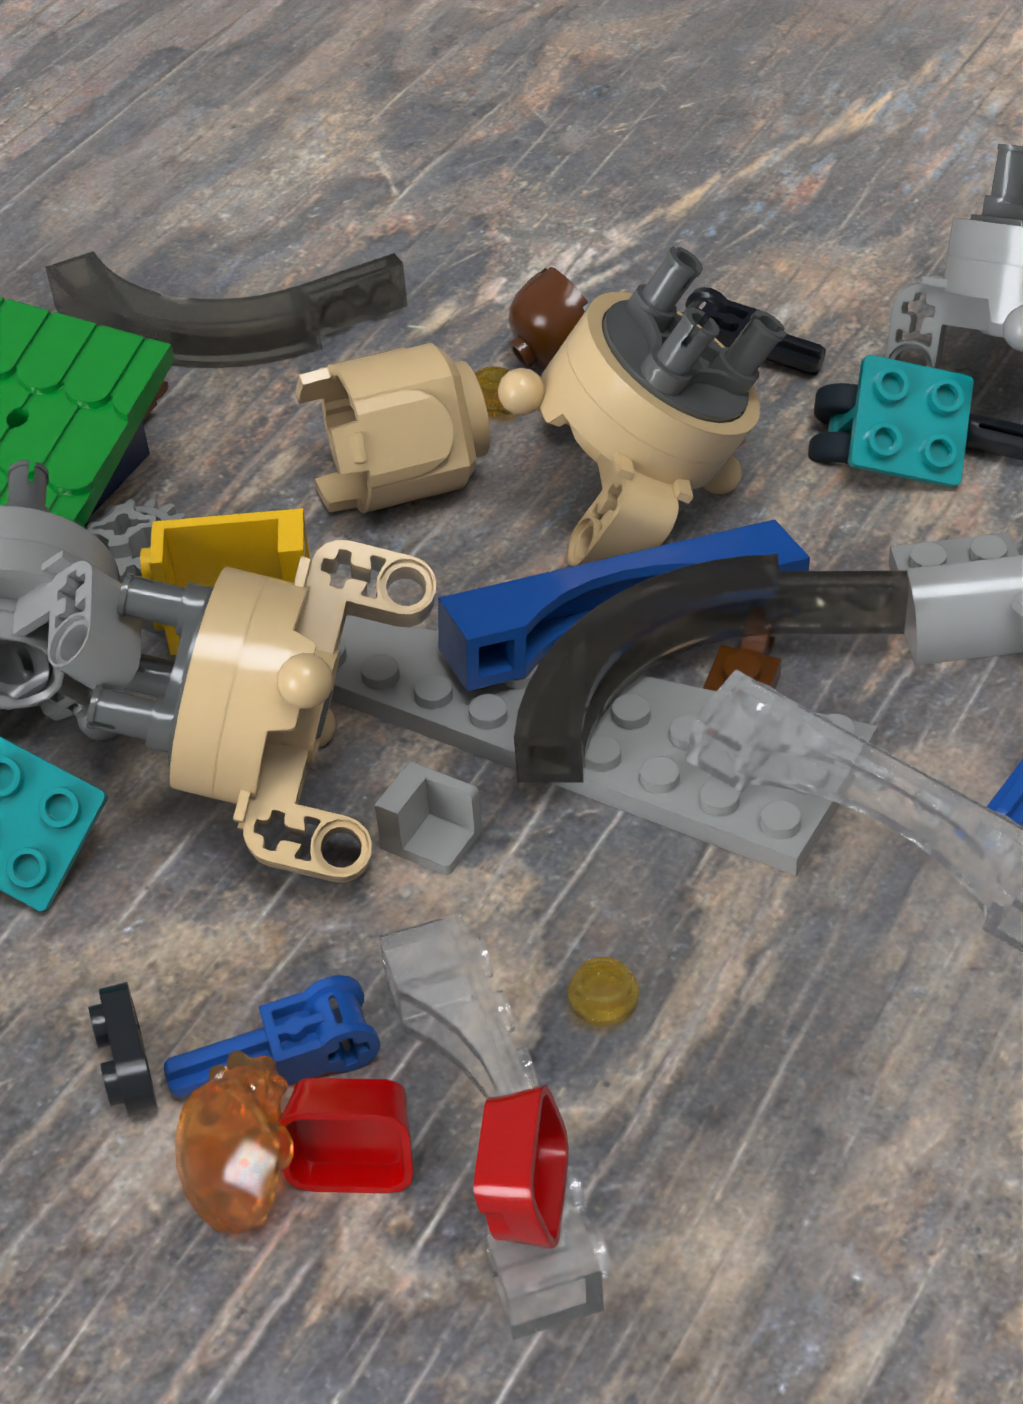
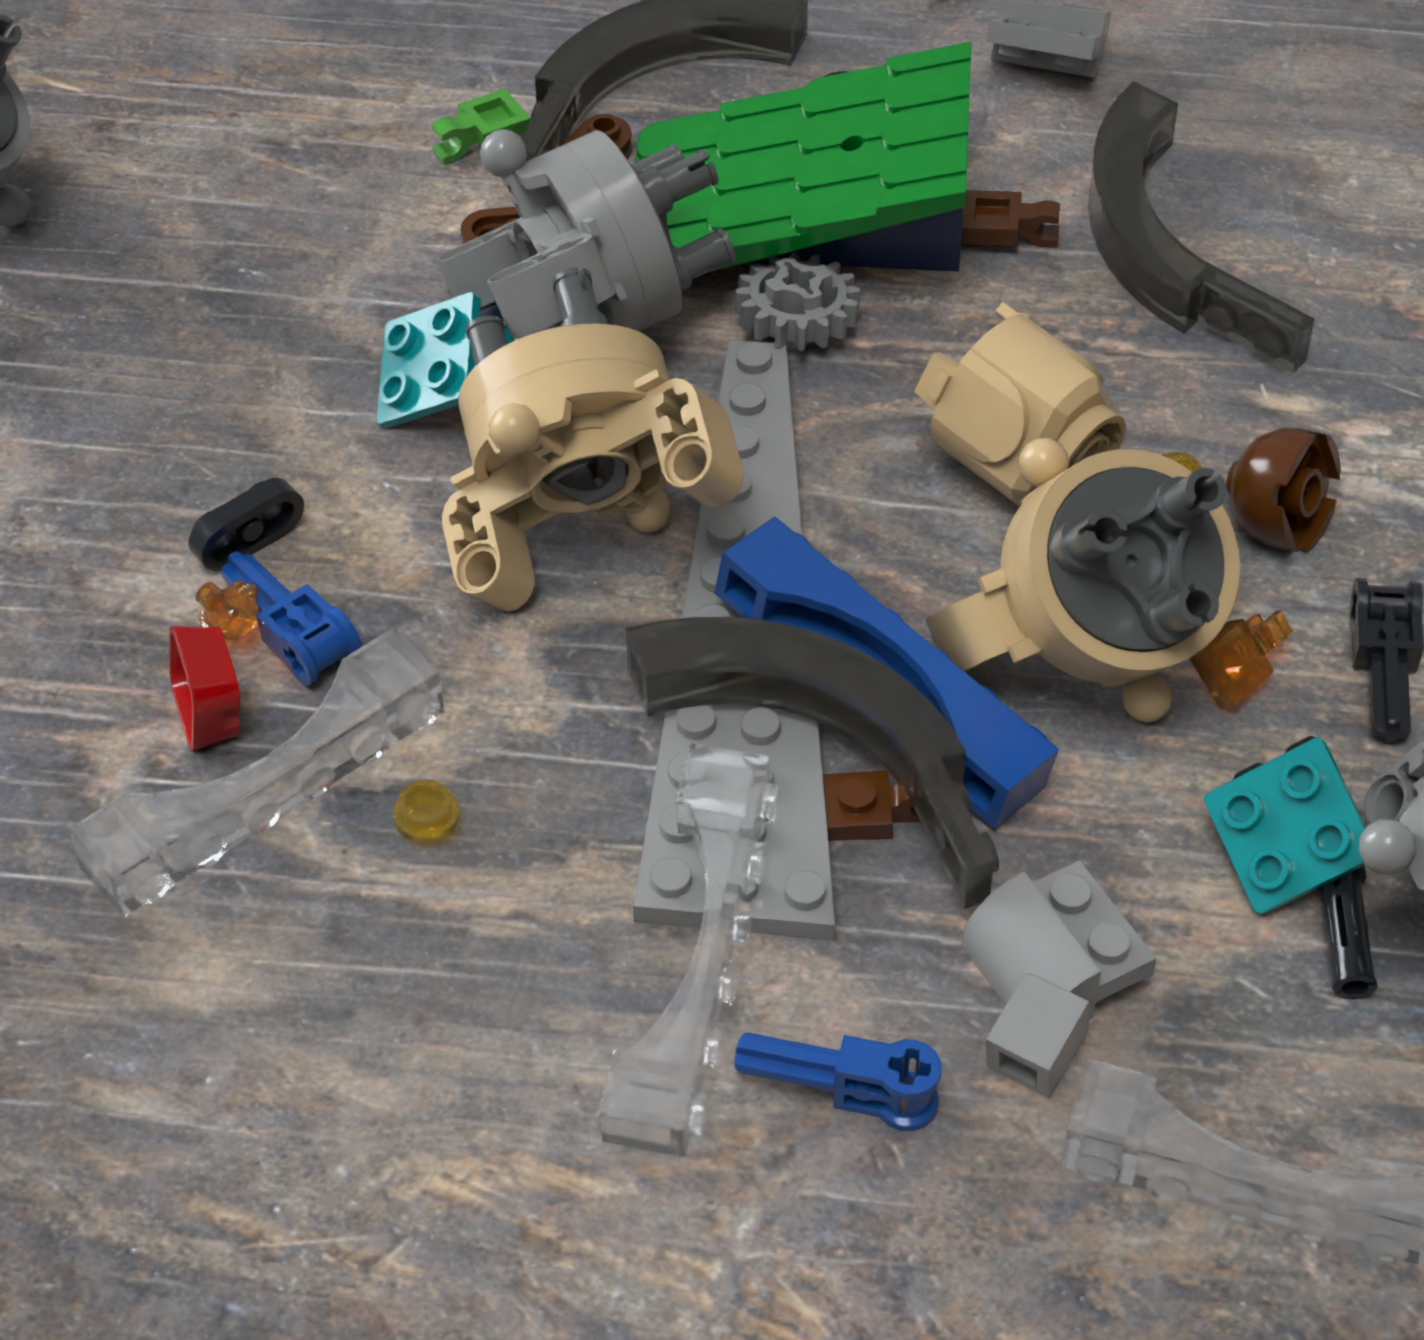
camera: 65 degrees right, 5 degrees up
yellow panel [140,508,312,655] -> none
clear orange dish [175,1077,293,1234] -> none
light grey panel [375,761,483,875] -> none
red piece [474,1085,569,1249] -> none

